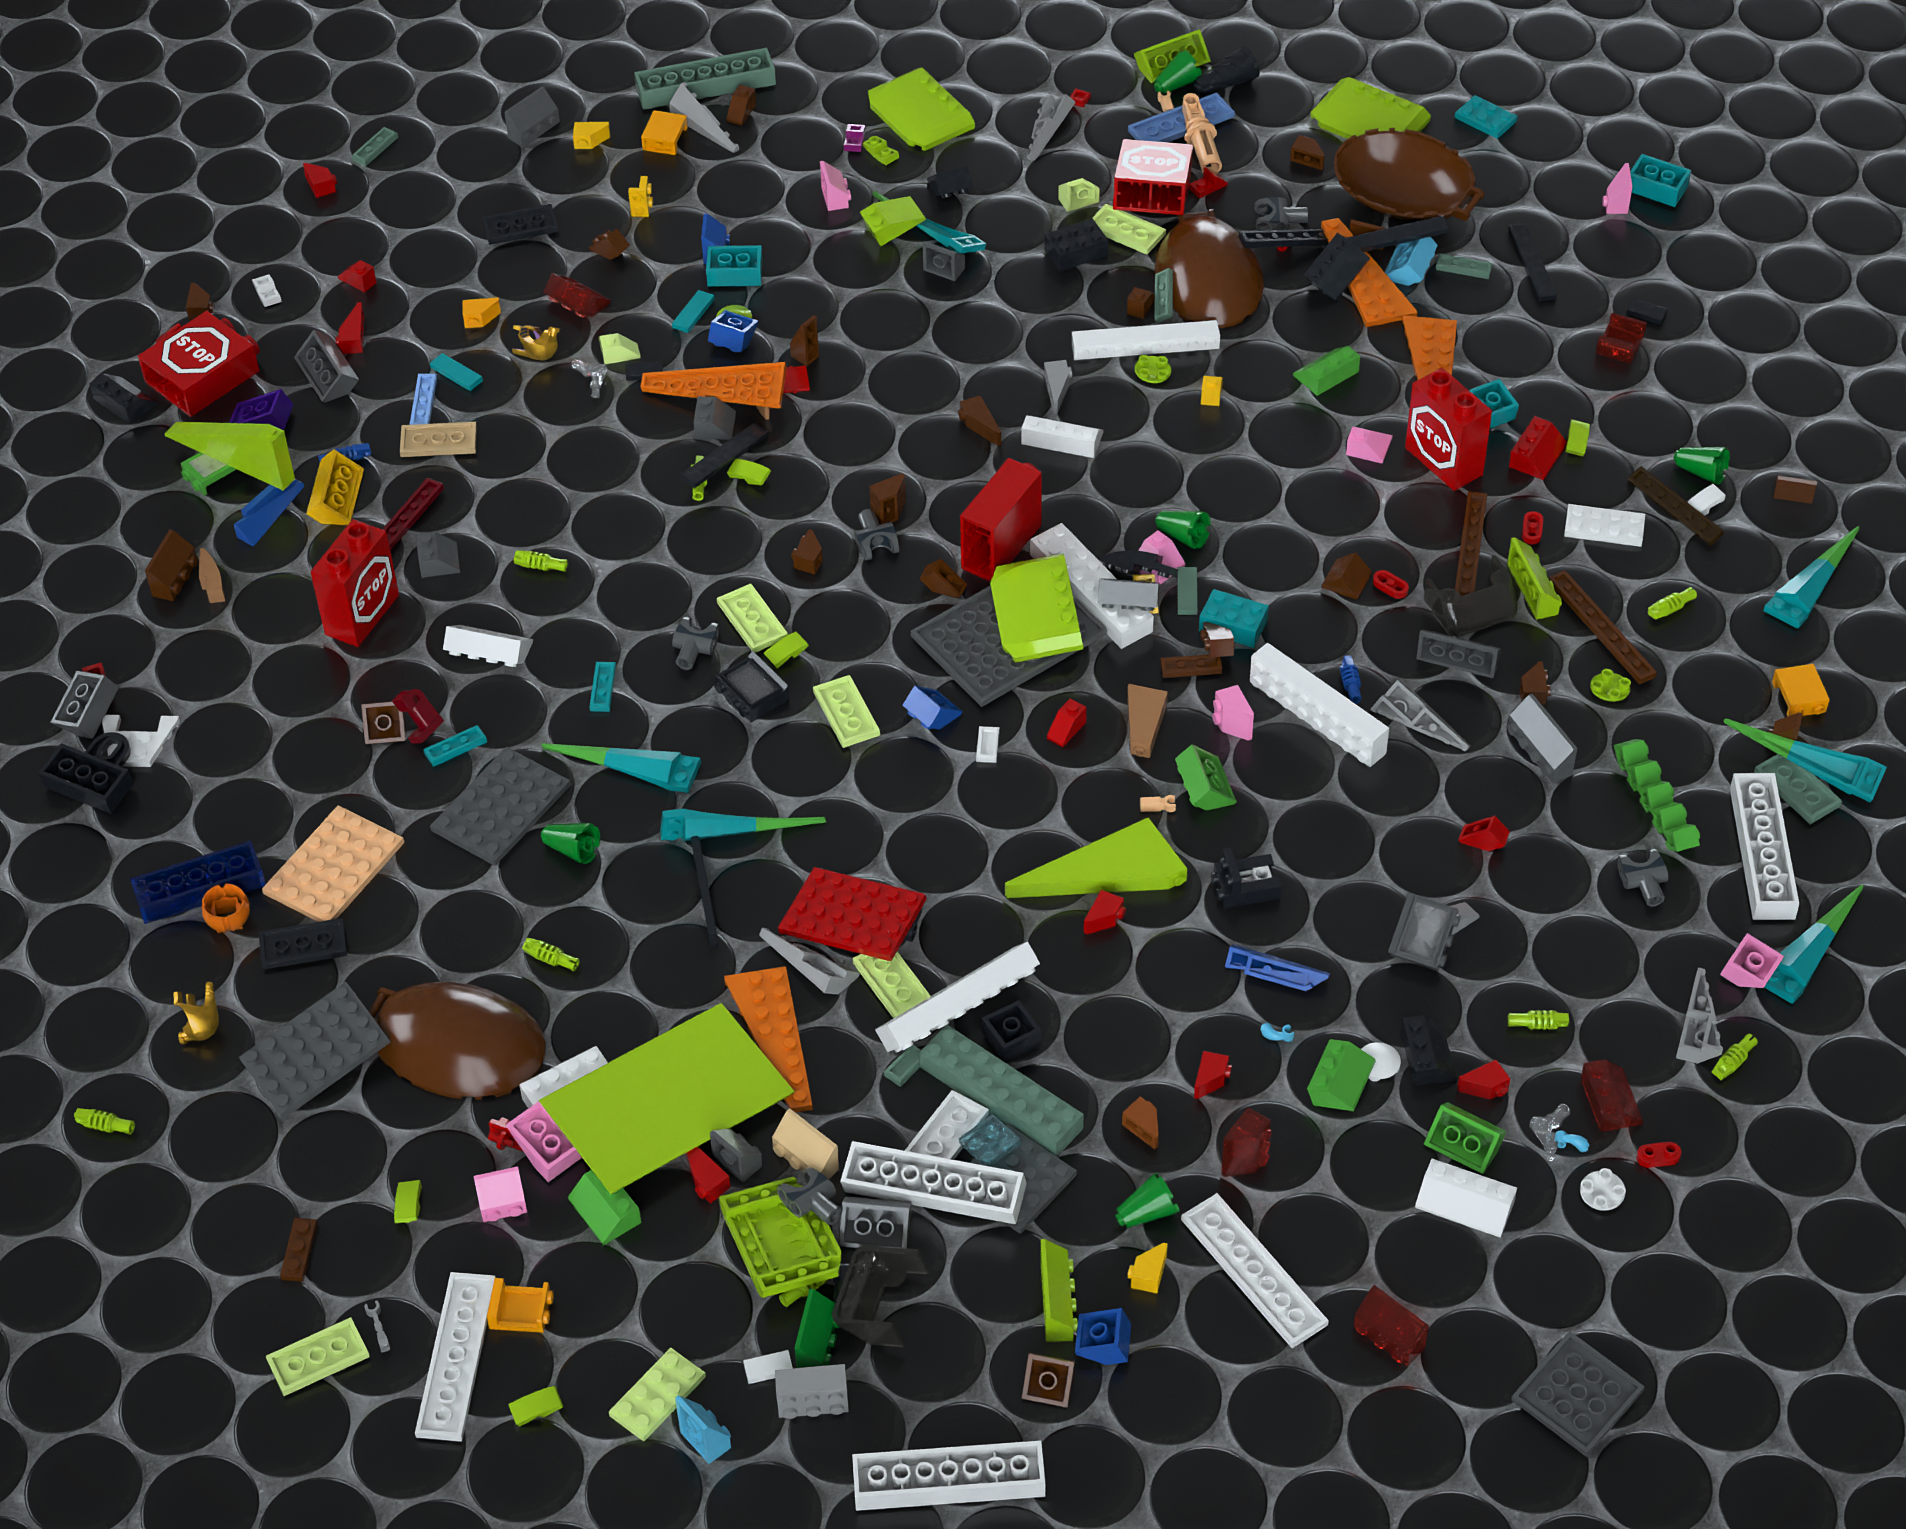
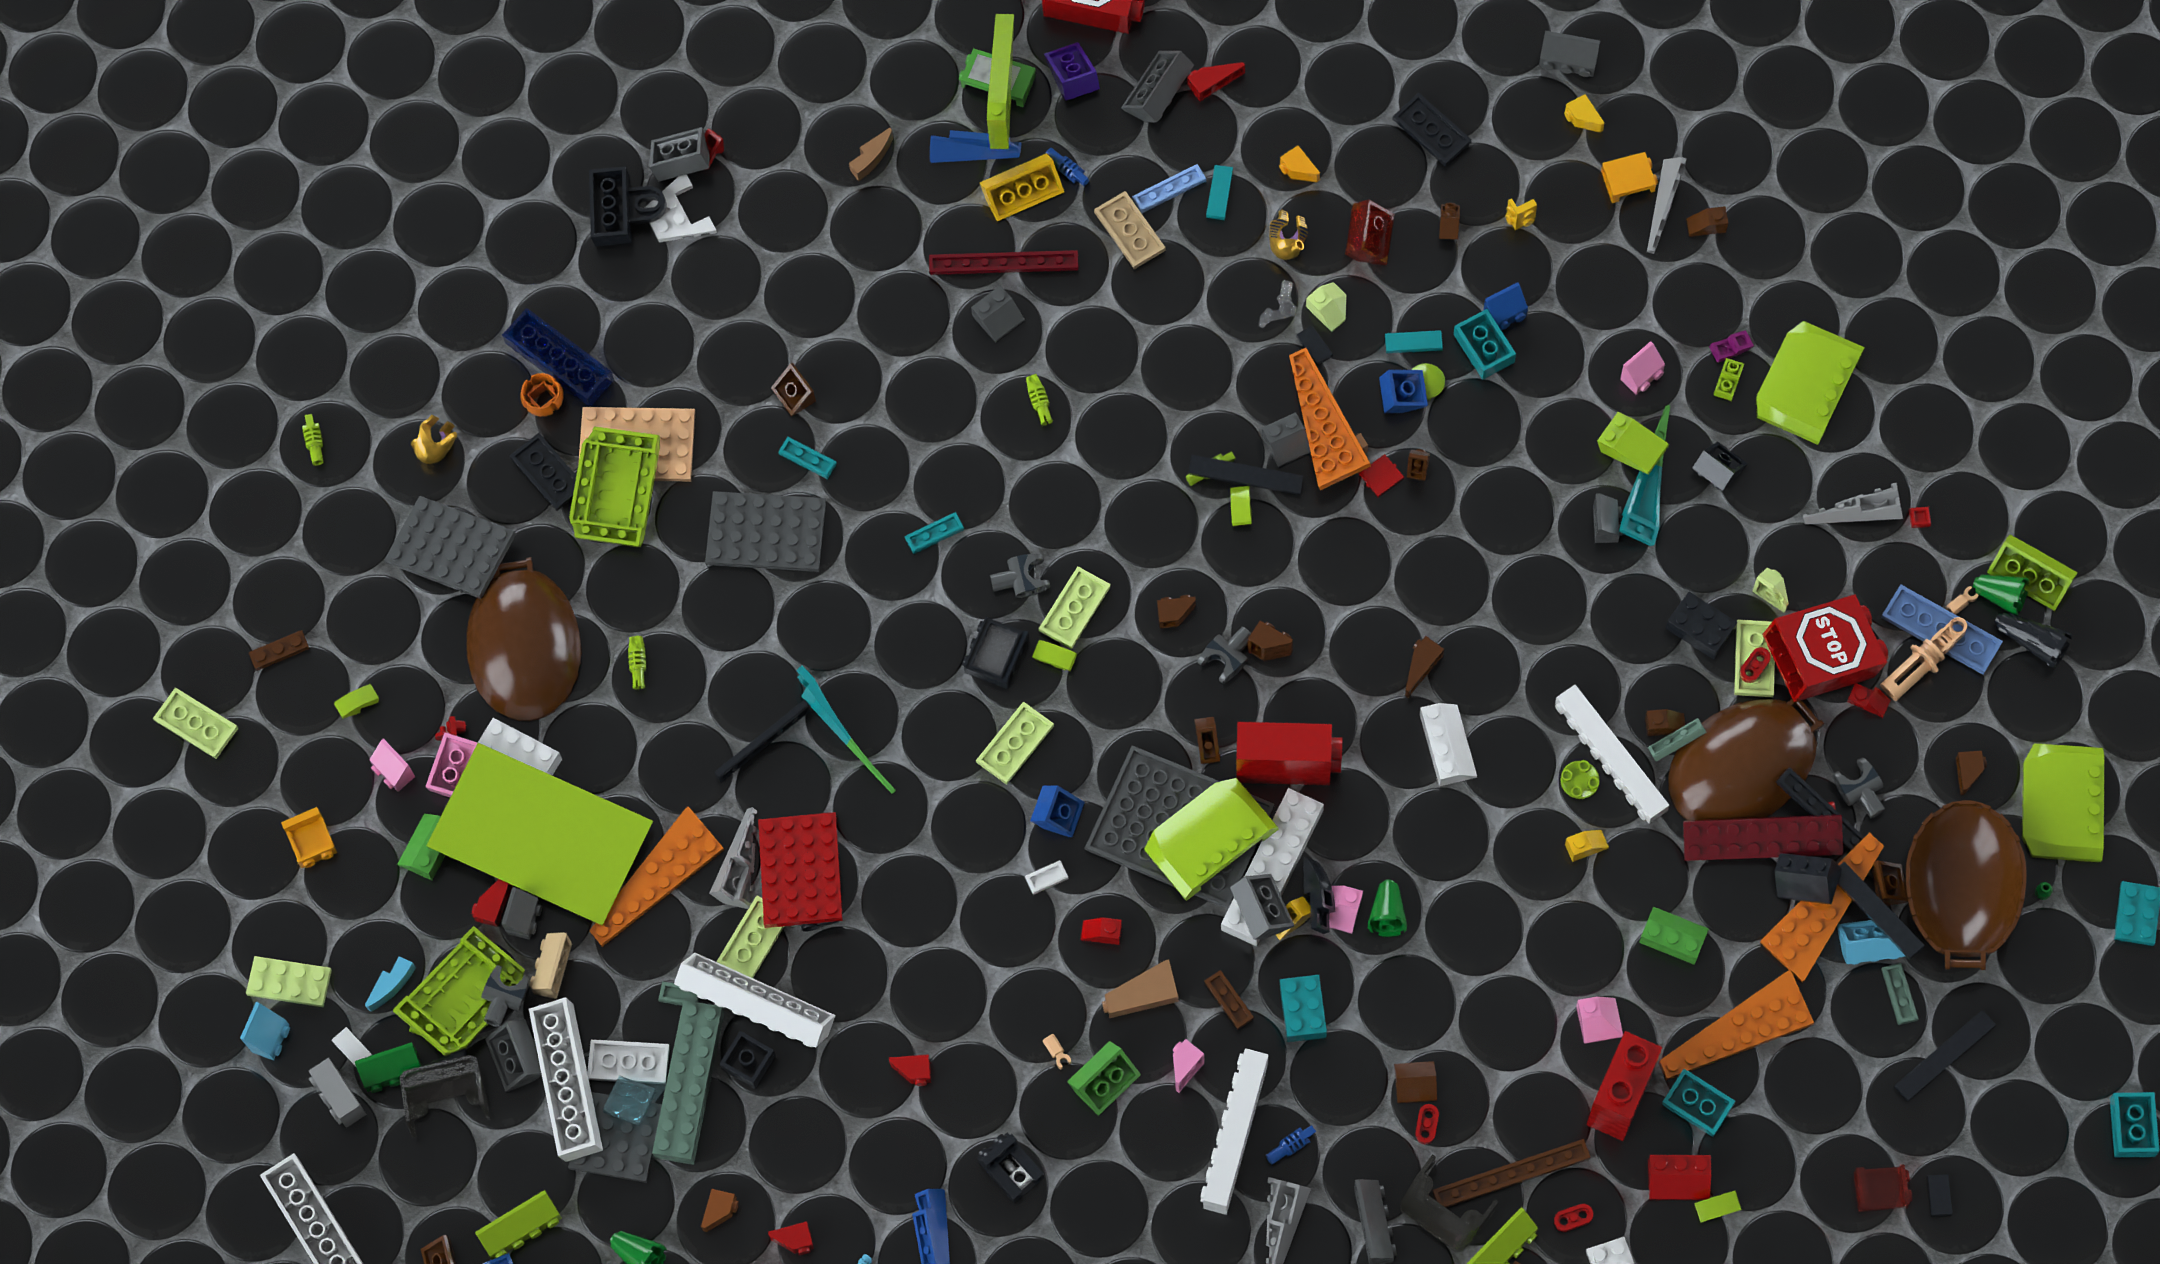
camera: 65 degrees right, 20 degrees up
reddish brown slope [145,529,198,601] -> none
red brick [310,519,399,647] -> none
red slope [338,260,377,293] -> none
light grey piece [365,1301,390,1352] -> none
dark red piece [392,689,444,744] -> none
white plate [415,1272,496,1441] -> none
white slope [443,625,533,667] -> none
lime slope [509,1386,563,1426] -> none
teal plate [541,743,701,793] -> none
green cone [541,823,600,864] -> none
sand green brick [634,48,776,109] -> none
lime slope [1005,818,1187,898] -> none
light grey slope [1044,360,1072,414] -> none
sand green tile [1177,567,1198,615] -> none
reddish brown slope [1200,622,1234,657] -> none
bright pink slope [1602,163,1632,214] -> none
none -> medium azure slope [365,957,416,1012]
none -> lime slope [569,426,660,547]
none -> dark red plate [1683,815,1843,861]
none -> red plate [1740,647,1771,683]

